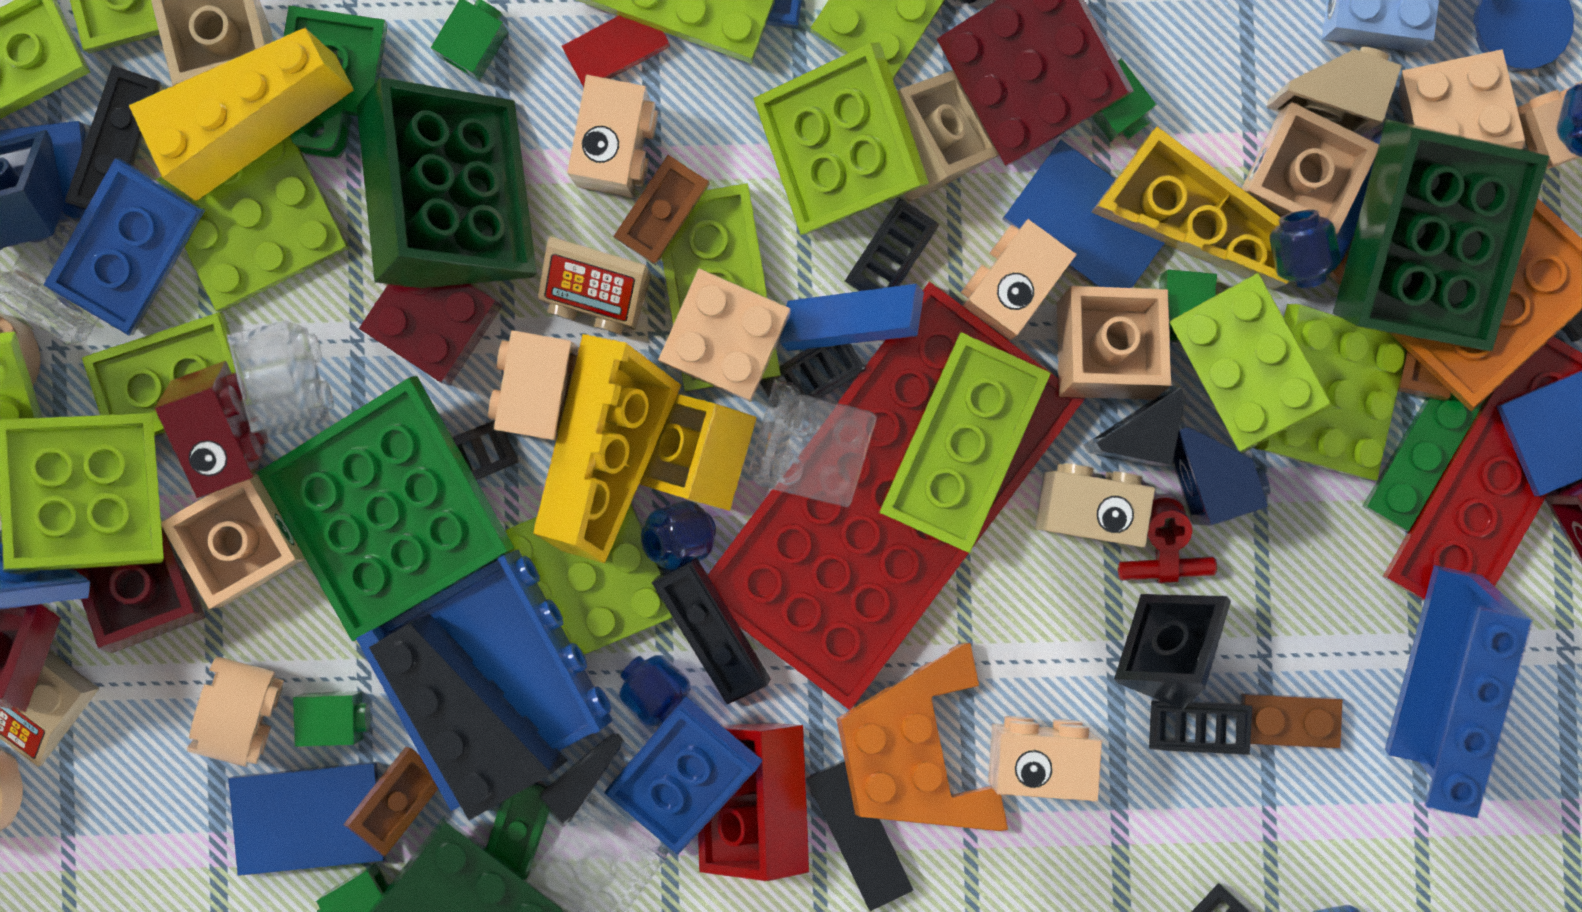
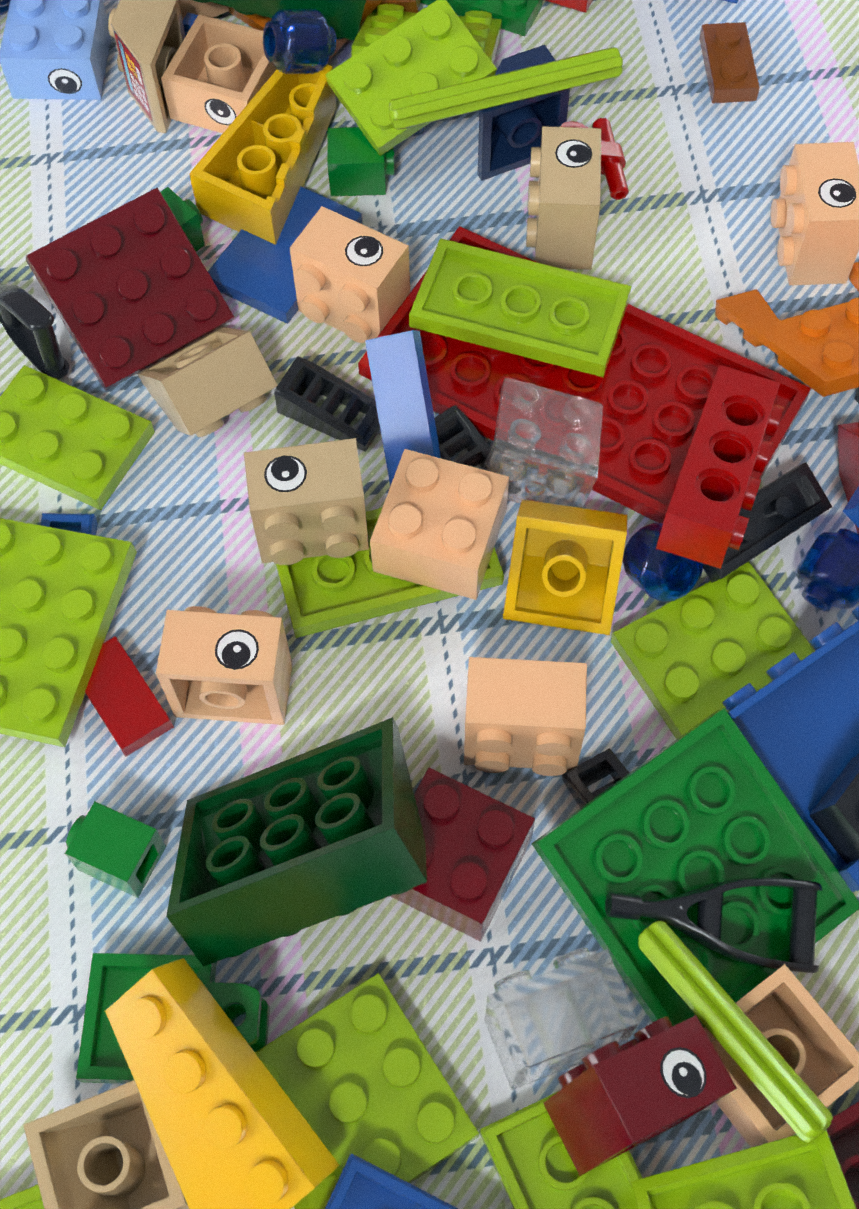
camera: 95 degrees left, 25 degrees down
yellow wedge [533,334,682,563] -> none
slope [538,236,652,335] -> none
dark orange plate [613,155,710,266] -> none
lime plate [753,42,929,235] -> none
light nougat brick [1057,286,1171,400] -> none
black slope [1084,387,1186,467] -> none
black slope [1114,594,1231,710] -> none
black slope [1149,698,1252,755] -> none
none -> tan brick [244,438,369,565]
none -> lime axle [388,47,623,130]
none -> black piece [605,878,823,973]
none -> lime axle [638,921,832,1142]
none -> red brick [656,365,784,569]

